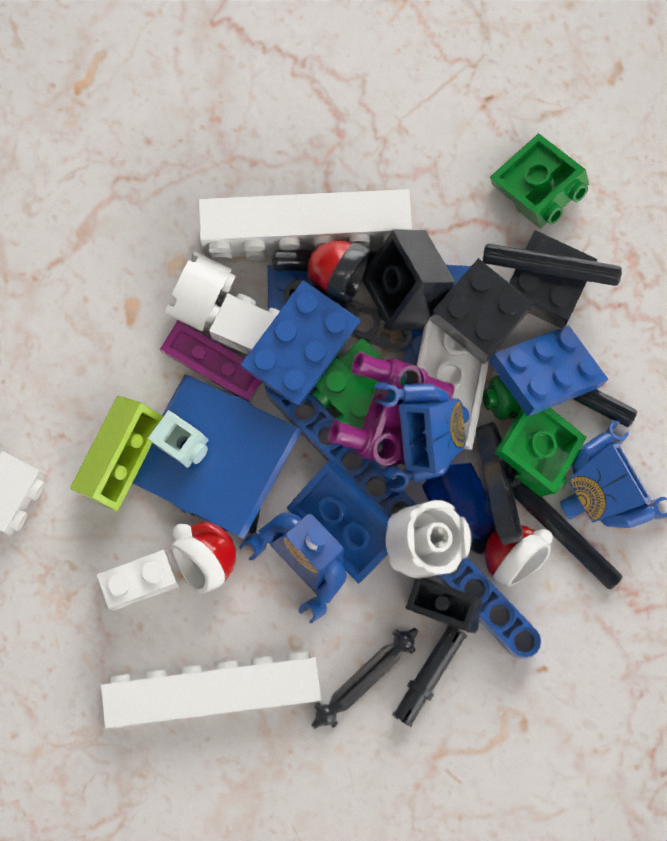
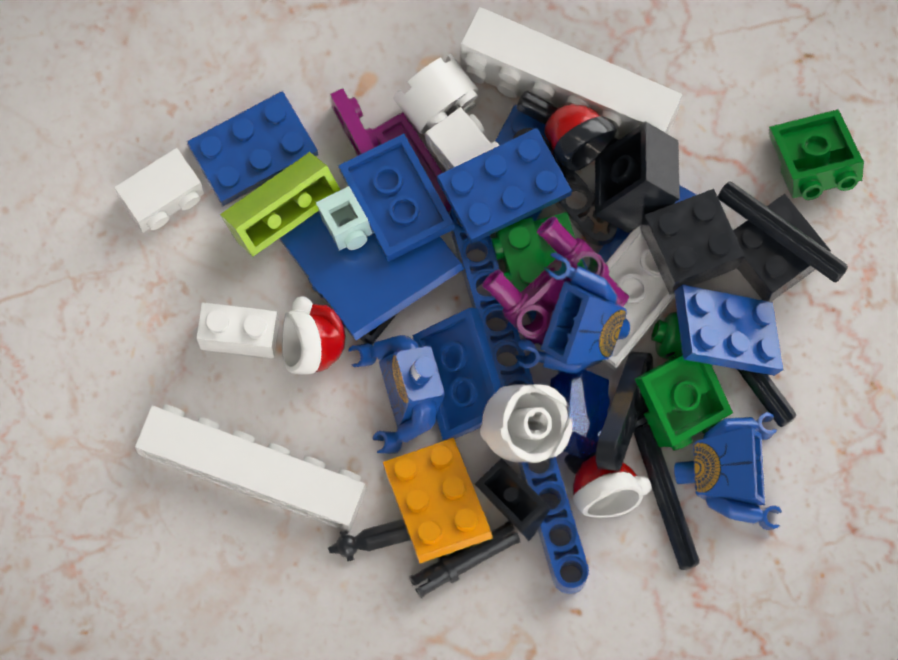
camera: 25 degrees right, 5 degrees down
none -> blue plate [187,91,318,206]
none -> magenta plate [330,88,379,156]
none -> blue plate [338,134,455,262]
none -> light orange plate [383,438,492,563]

